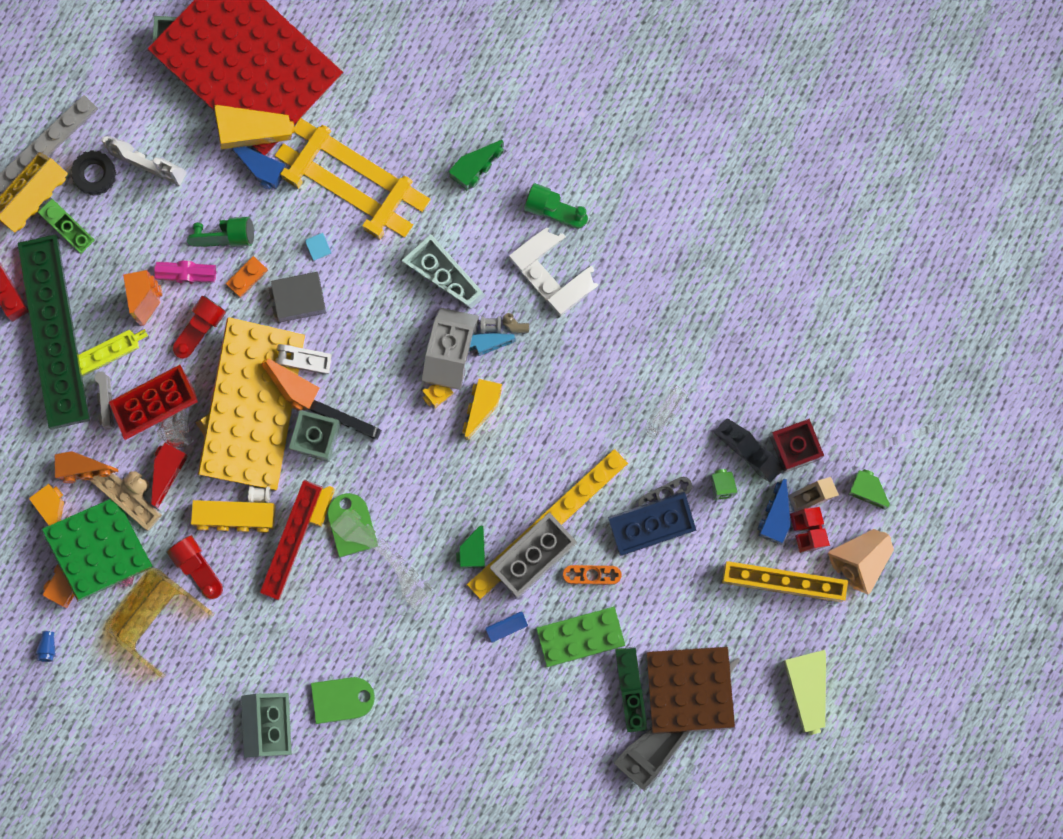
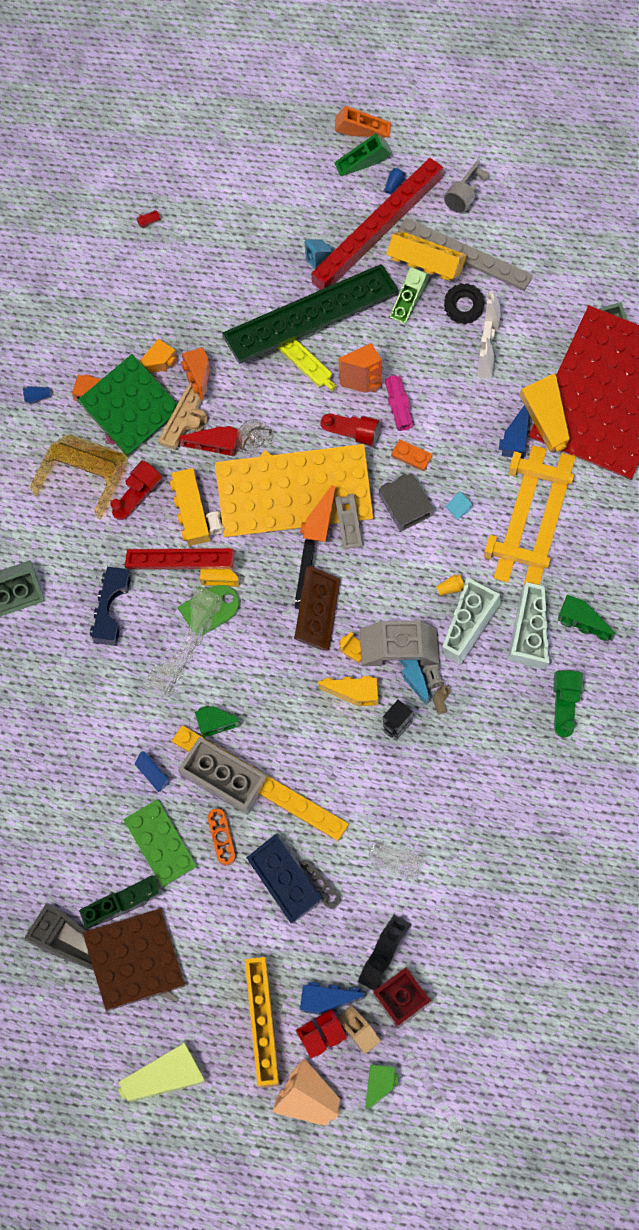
camera: 80 degrees right, 10 degrees down
light grey plate [94,372,115,429] -> none
red slope [109,365,198,440] -> none
green piece [187,216,254,247] -> none
sand green slope [289,410,341,462] -> none
bright green tile [311,677,375,724] -> none
white wedge [509,228,598,317] -> none
bright green slope [711,469,737,500] -> none
none -> dark blue arch [90,566,132,646]
none -> reddish brown plate [294,566,341,651]
none -> black piece [383,699,413,739]
none -> yellow cone [436,574,465,596]
none -> light aqua wedge [507,582,549,669]

